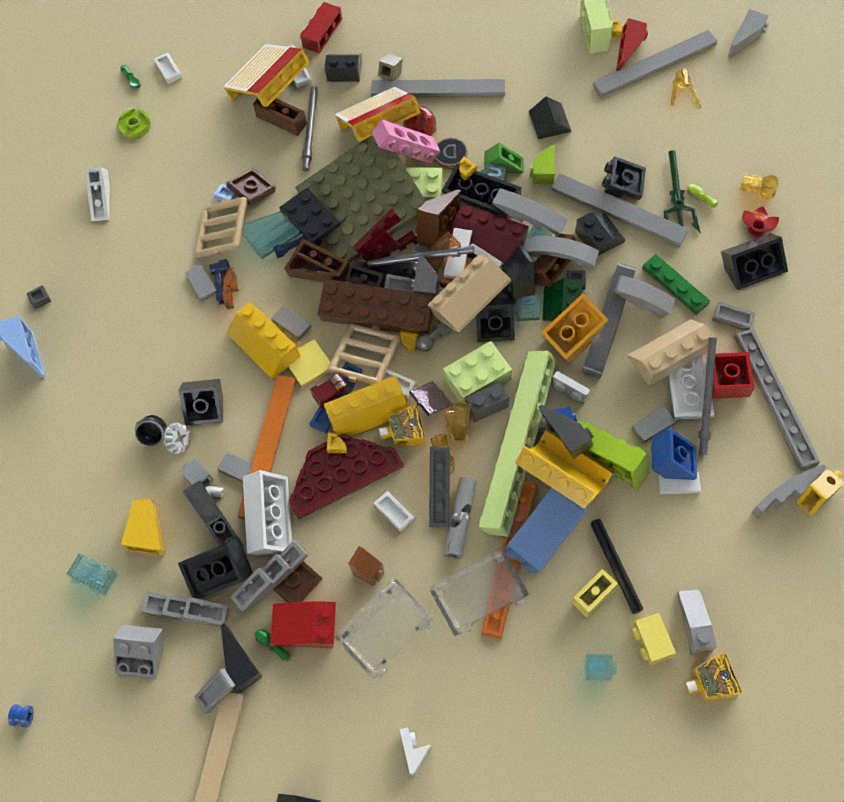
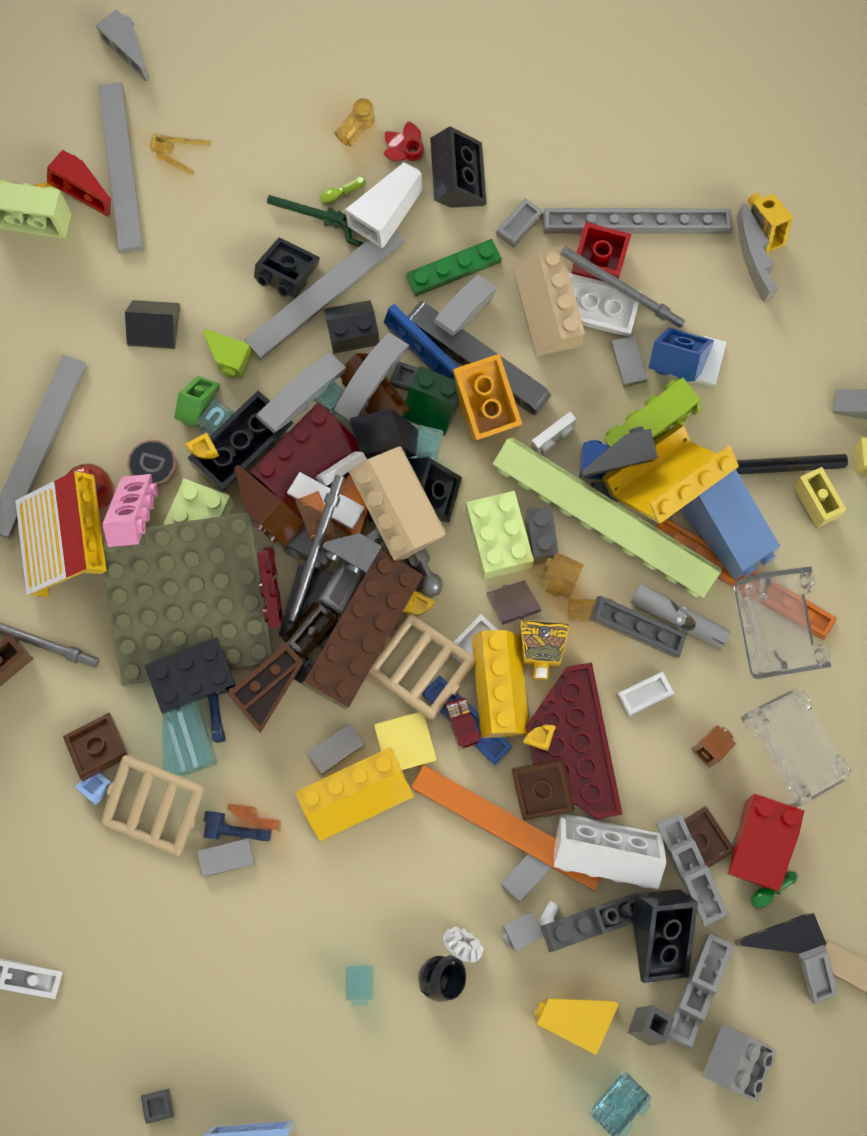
camera: 80 degrees left, 10 degrees up
black slope [178,379,223,425] -> none
none -> white slope [345,162,423,248]
none -> clear light blue brick [346,965,374,1005]
none -> blue tile [384,304,458,380]
none -> reddish brown tile [512,759,575,820]
none -> dark grey brick [627,1005,675,1046]

